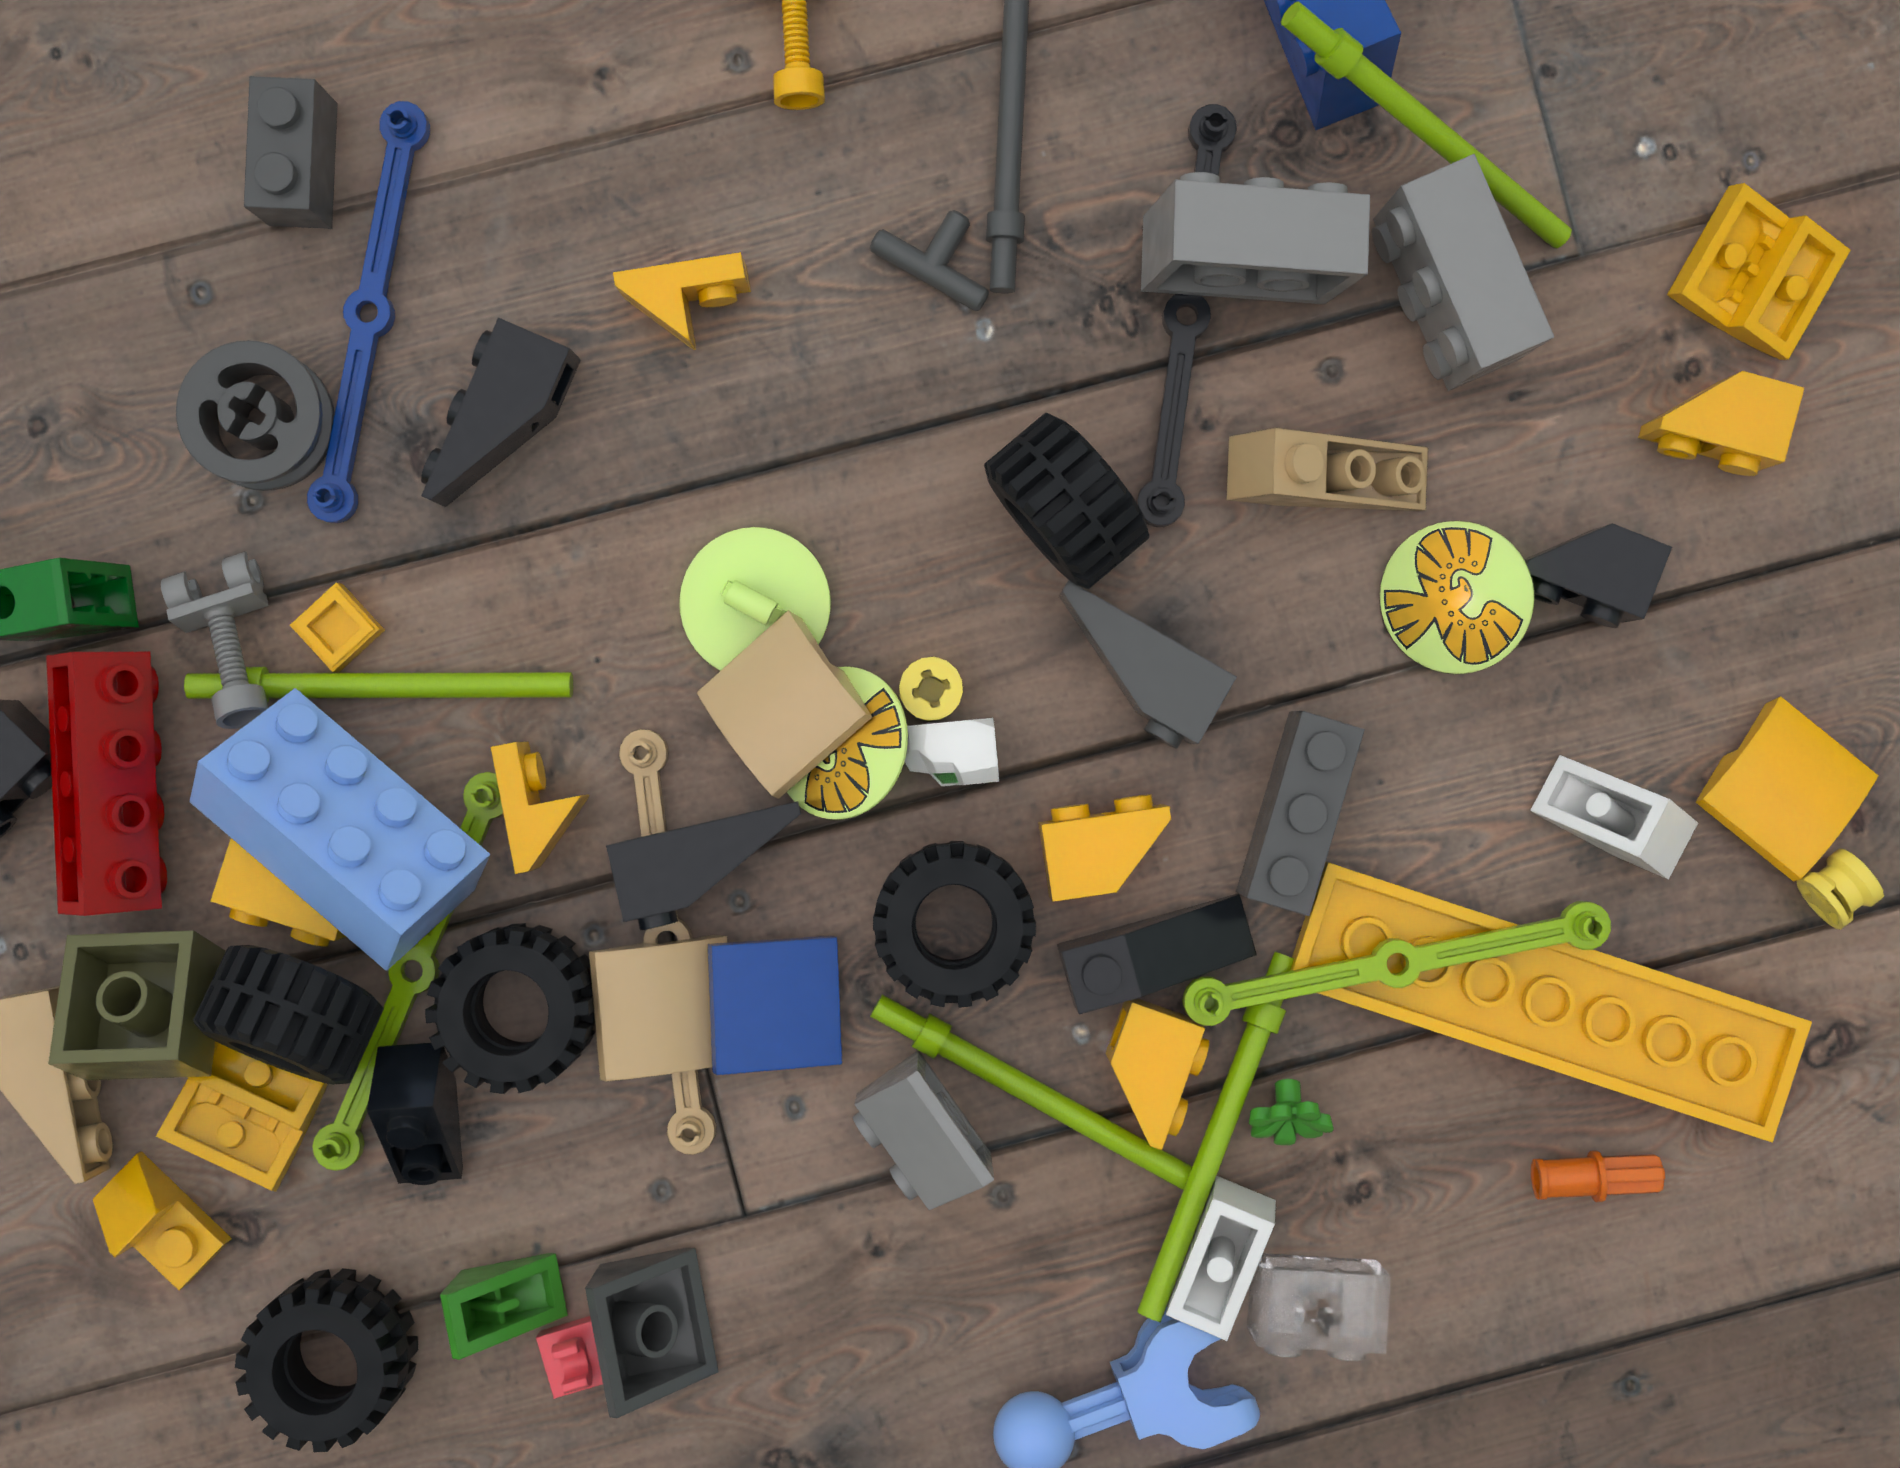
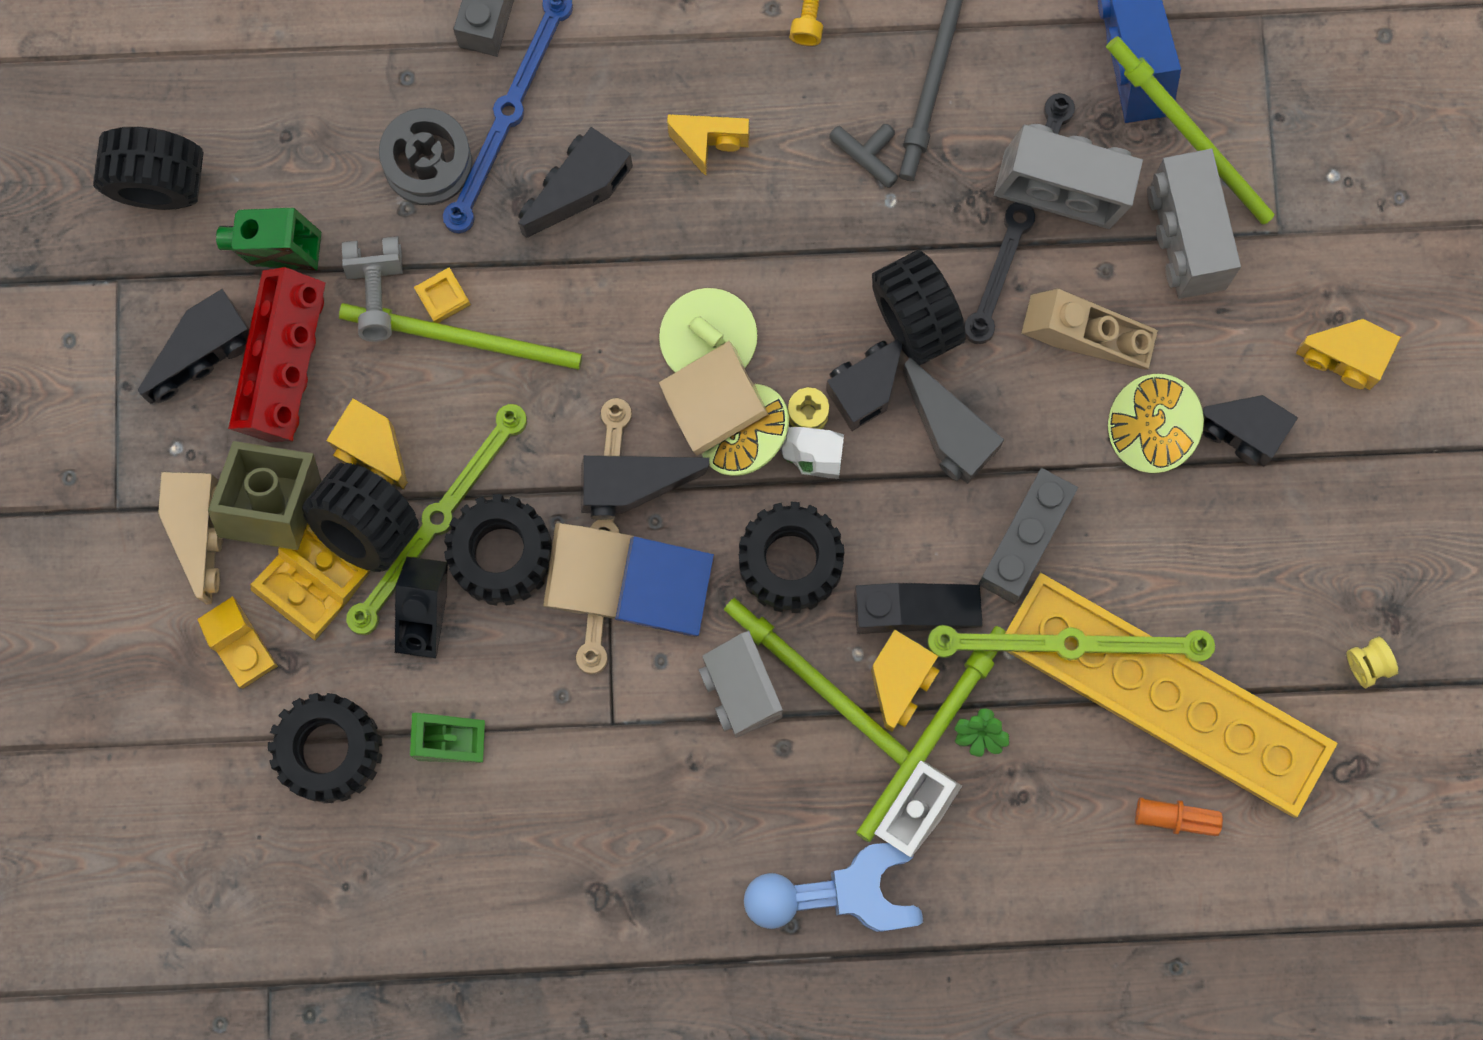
camera: 15 degrees right, 10 degrees down
light blue brick [190,688,490,971] -> none
yellow slope [491,742,589,874] -> none
coral tile [536,1316,603,1399] -> none
dark grey slope [585,1248,719,1418] -> none
yellow slope [1038,794,1171,902] -> none
clear brick [1247,1253,1391,1361] -> none
white slope [1530,755,1698,880] -> none
yellow slope [1667,183,1851,360] -> none
yellow slope [1696,696,1879,882] -> none
none -> black slope [826,339,902,431]

